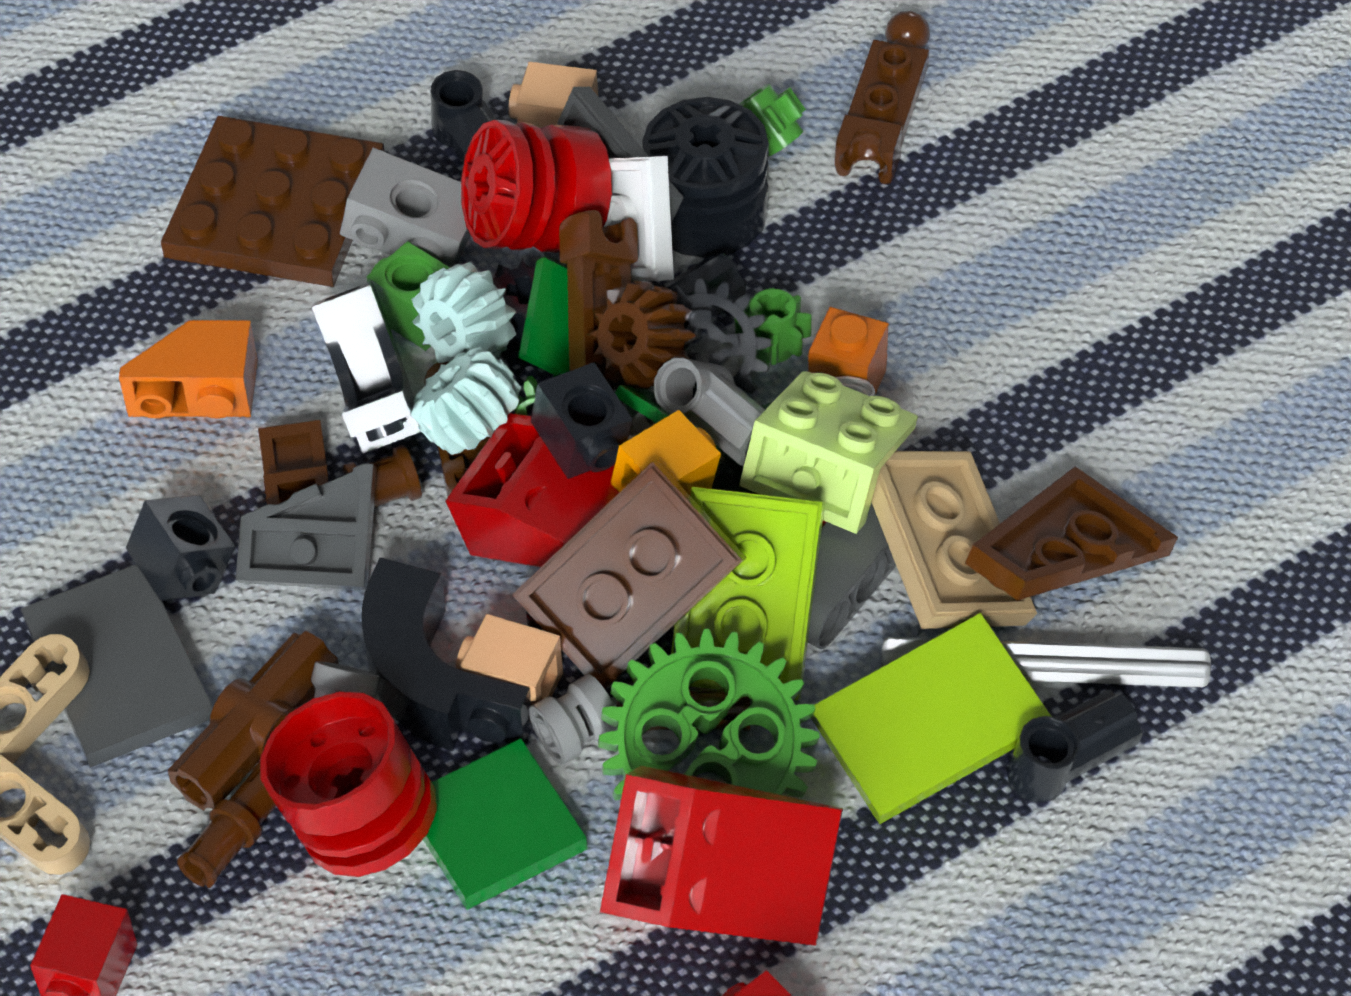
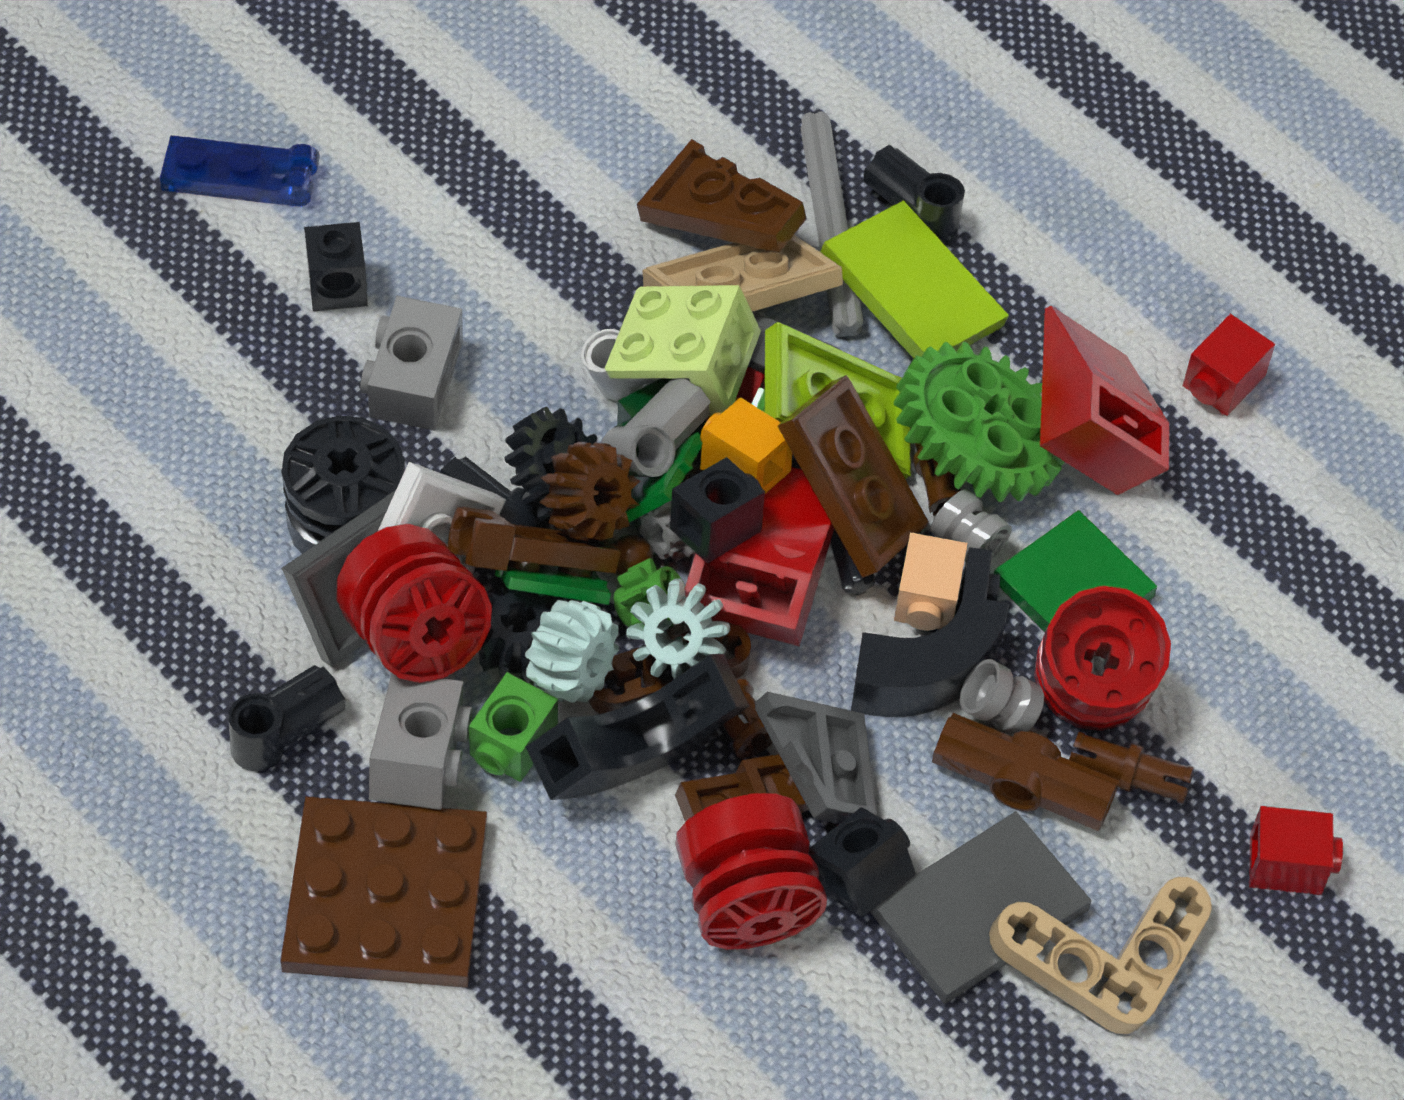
camera: 105 degrees left, 5 degrees up
orange slope [119,320,258,419] -> none
light nougat brick [509,62,598,128] -> none
bright green gear [735,288,811,365] -> none
bright green gear [739,83,806,157] -> none
orange brick [808,307,889,394] -> none
reddish brown plate [835,11,930,184] -> none
none -> clear blue plate [160,135,320,206]
none -> black brick [304,222,368,311]
none -> light grey brick [360,296,463,430]
none -> red wheel [675,793,827,950]

